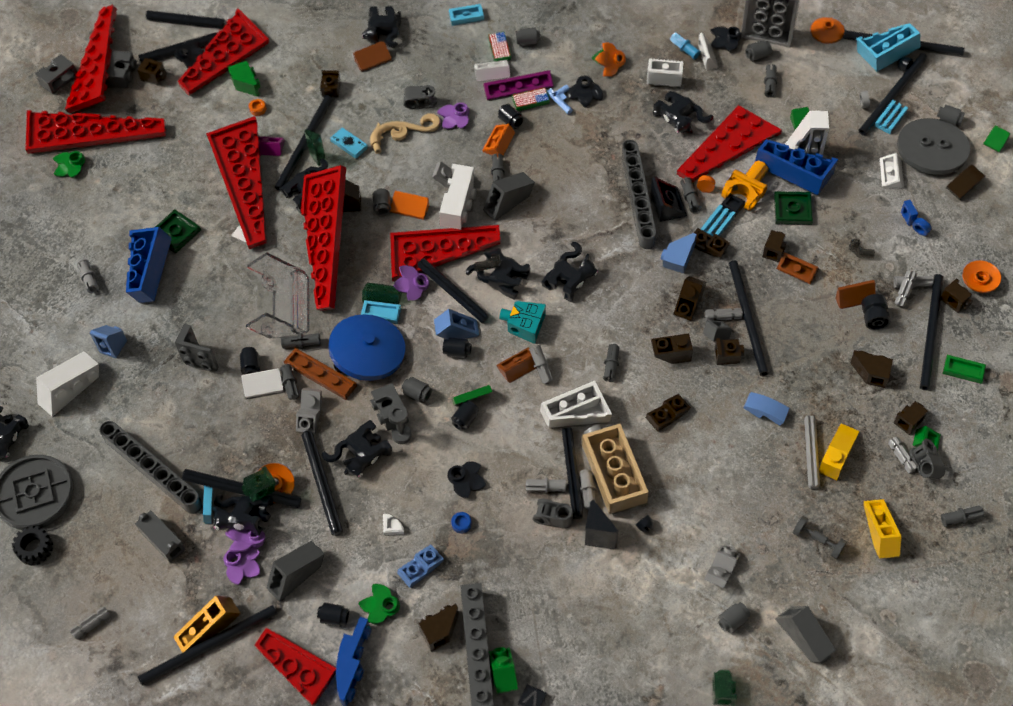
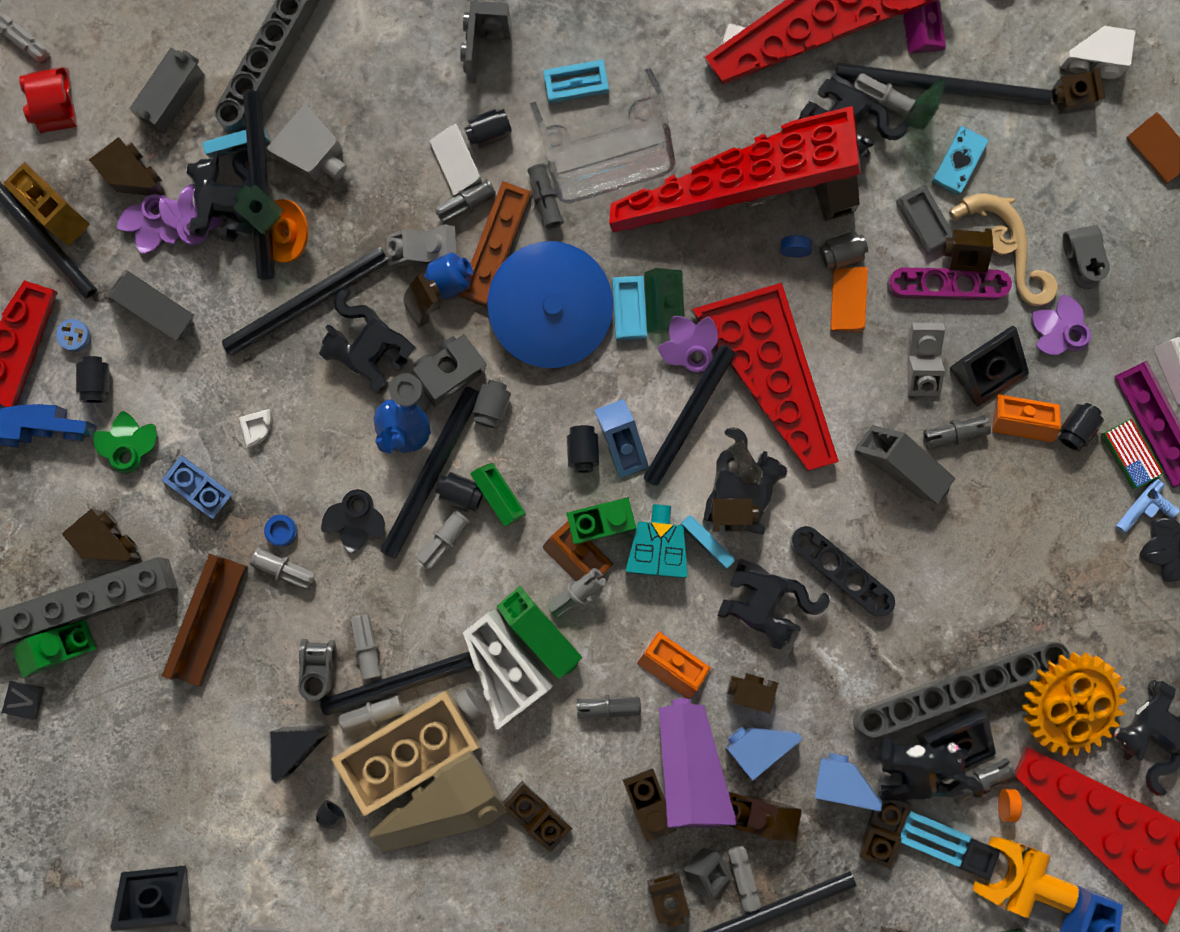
camera: 75 degrees right, 25 degrees up
white wedge [439,164,476,230] -> none
none -> red cylinder [19,67,77,133]
none -> medium blue tile [56,319,91,352]
none -> dark brown slope [89,137,165,196]
none -> black slope [110,865,191,932]
none -> reddish brown fence [162,554,248,687]
none -> light grey axle [250,548,315,589]
none -> light grey torso [266,104,347,181]
none -> dark tan wedge [369,751,507,853]
none -> blue hair [373,399,431,454]
none -> black axle [381,386,479,559]
none -> dark brown slope [403,273,442,328]
none -> light grey axle [417,510,471,569]
none -> blue head [425,252,473,299]
none -> green slope [496,586,583,679]
none -> medium azure tile [543,60,609,104]
none -> green slope [566,497,637,544]
none -> orange slope [637,631,711,699]
none -> medium lavender slope [659,699,736,828]
none -> medium azure tile [680,516,735,570]
none -> dark brown brick [711,499,759,532]
none -> medium blue slope [725,727,803,780]
none -> dark brown brick [726,673,779,714]
none -> blue tile [780,235,812,258]
none -> black beam [790,526,895,616]
none -> light grey axle [854,74,915,118]
none -> black animal [881,738,984,801]
none -> magenta beam [887,267,1012,301]
none -> dark grey tile [896,184,953,254]
none -> dark brown brick [943,228,994,273]
none -> black slope [949,326,1029,407]
none -> light orange gear [1022,652,1127,756]
none -> white slope [1059,26,1135,79]

